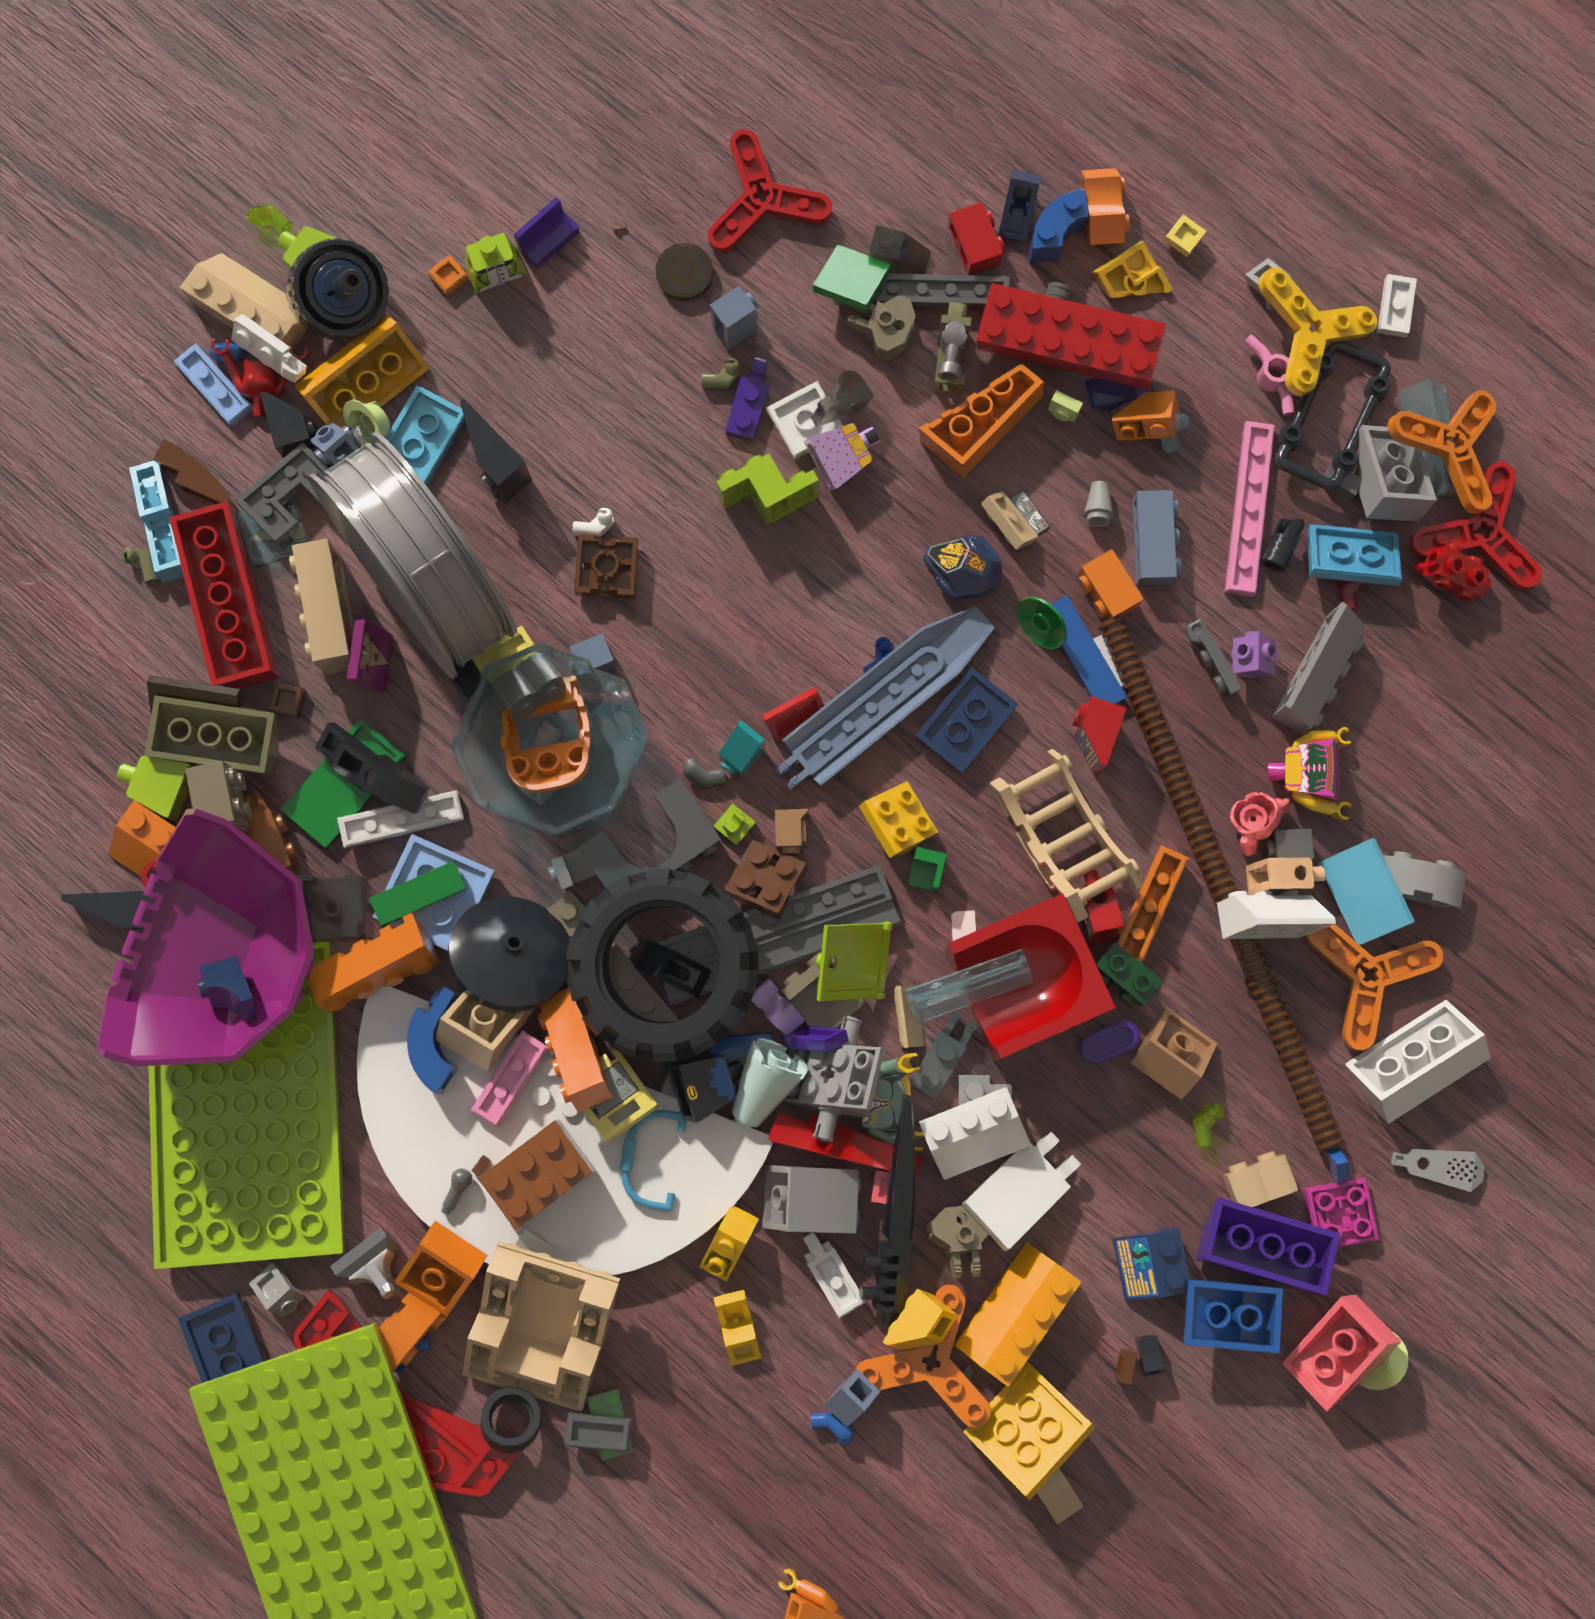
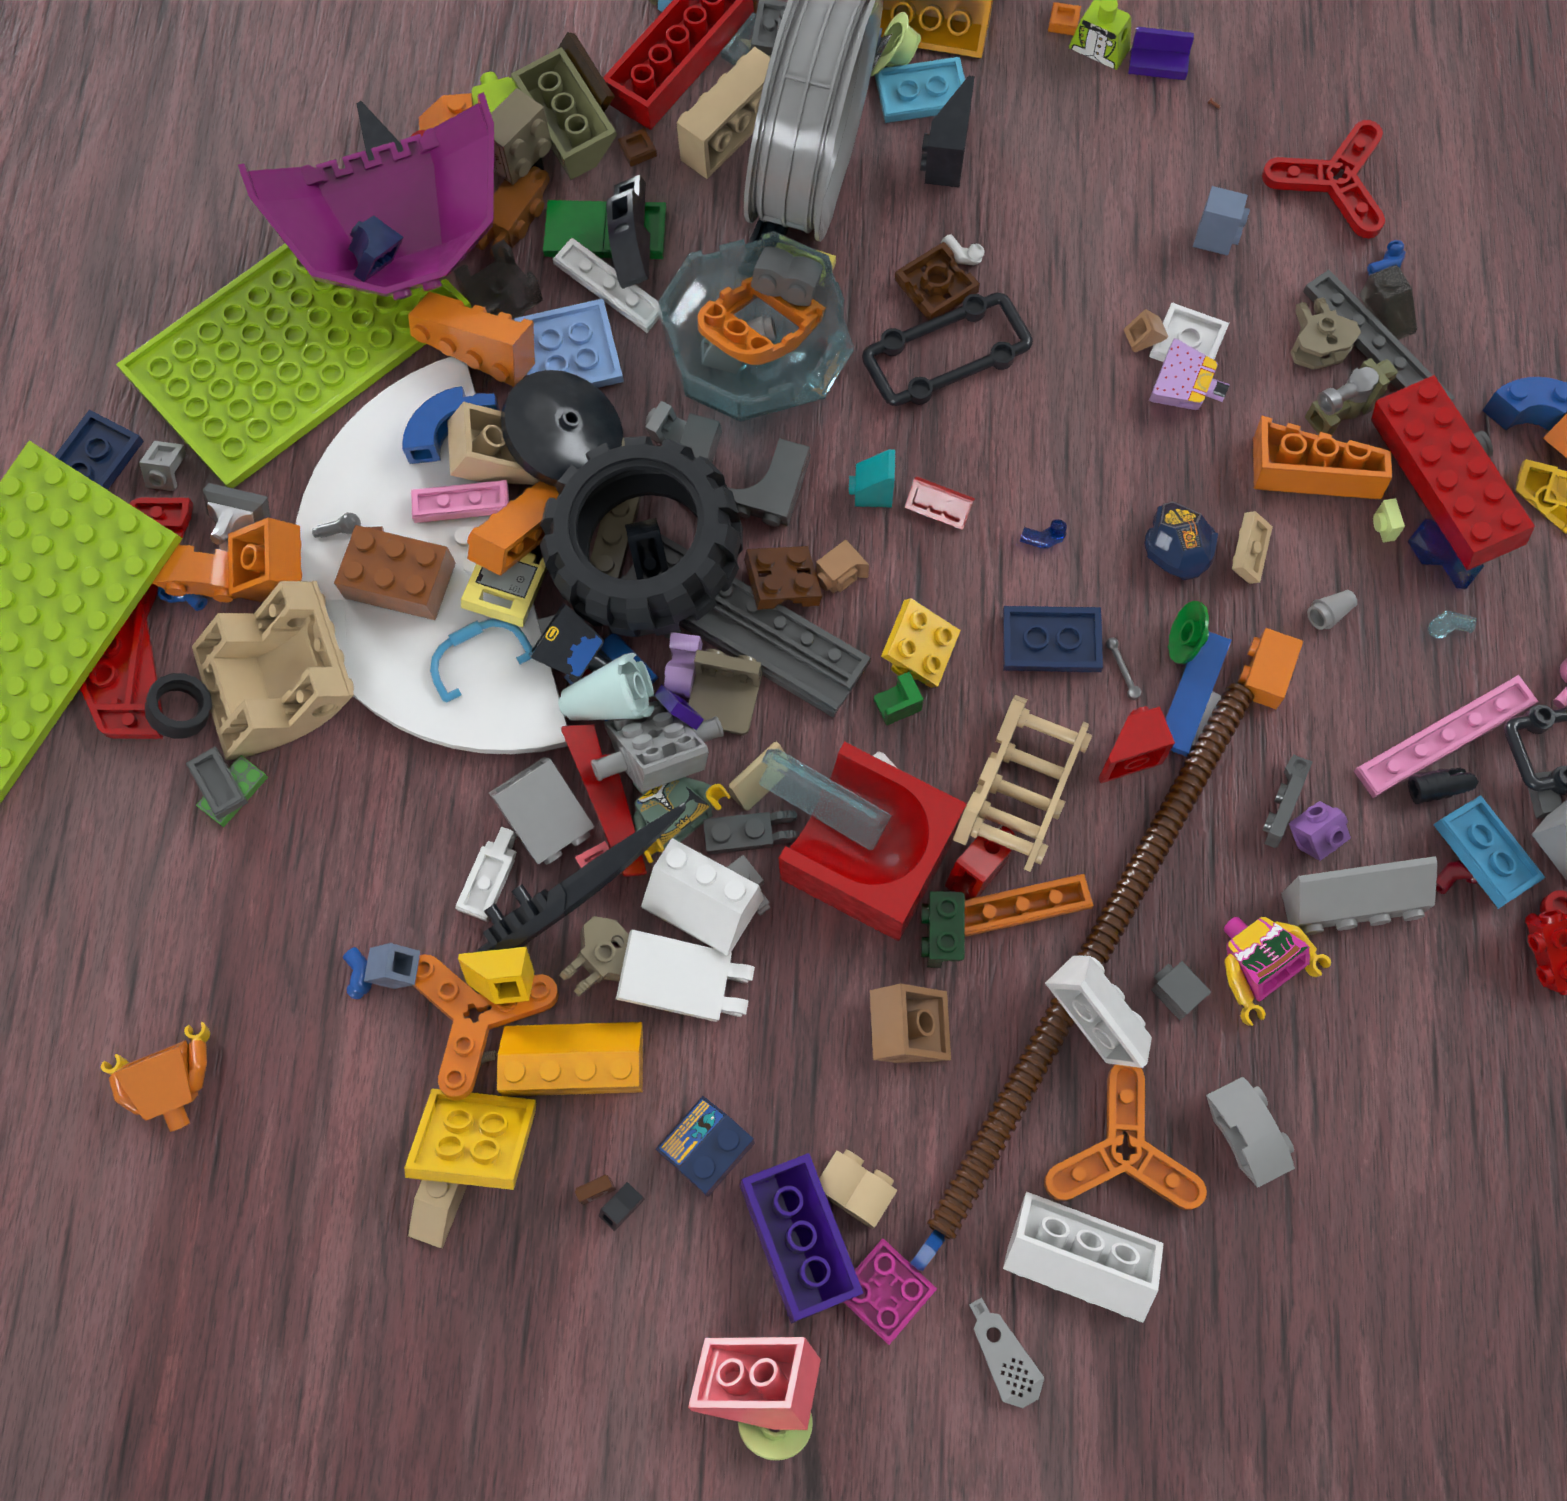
camera: 55 degrees right, 10 degrees down
magenta tile [347,619,394,693] -> none
green tile [369,861,467,927] -> none
sand blue brick [567,633,616,680] -> none
dark brown tile [655,243,713,301] -> none
dark grey arm [683,758,726,788] -> none
yellow slope [699,1206,759,1282] -> none
olive arm [702,358,742,389] -> none
lime tile [713,803,756,847] -> none
yellow slope [713,1290,761,1366] -> none
lime bracket [716,454,819,525] -> none
dark purple plate [725,357,770,442] -> none
sand blue hinge [775,606,995,790] -> none
clear smoke plate [811,370,874,427] -> none
tile [813,245,891,312] -> none
lime container [816,921,893,1002] -> none
red brick [947,202,1005,276] -> none
dark blue arch [998,170,1041,242] -> none
light grey sticker [1010,489,1050,535] -> none
dark purple tile [1080,1021,1140,1064] -> none
orange slope [1112,390,1179,441] -> none
sand blue brick [1132,490,1181,585] -> none
blue slope [1184,1279,1283,1354] -> none
clear neon green arm [1193,1103,1224,1147] -> none
coral hair [1230,792,1290,857] -> none
light nougat torso [1246,858,1325,895] -> none
medium azure tile [1318,838,1415,945] -> none
none -> black bar [862,292,1033,406]
none -> flat silver hinge [1106,637,1141,700]
none -> medium nougat slope [1123,309,1168,352]
none -> blue arm [1367,240,1406,278]

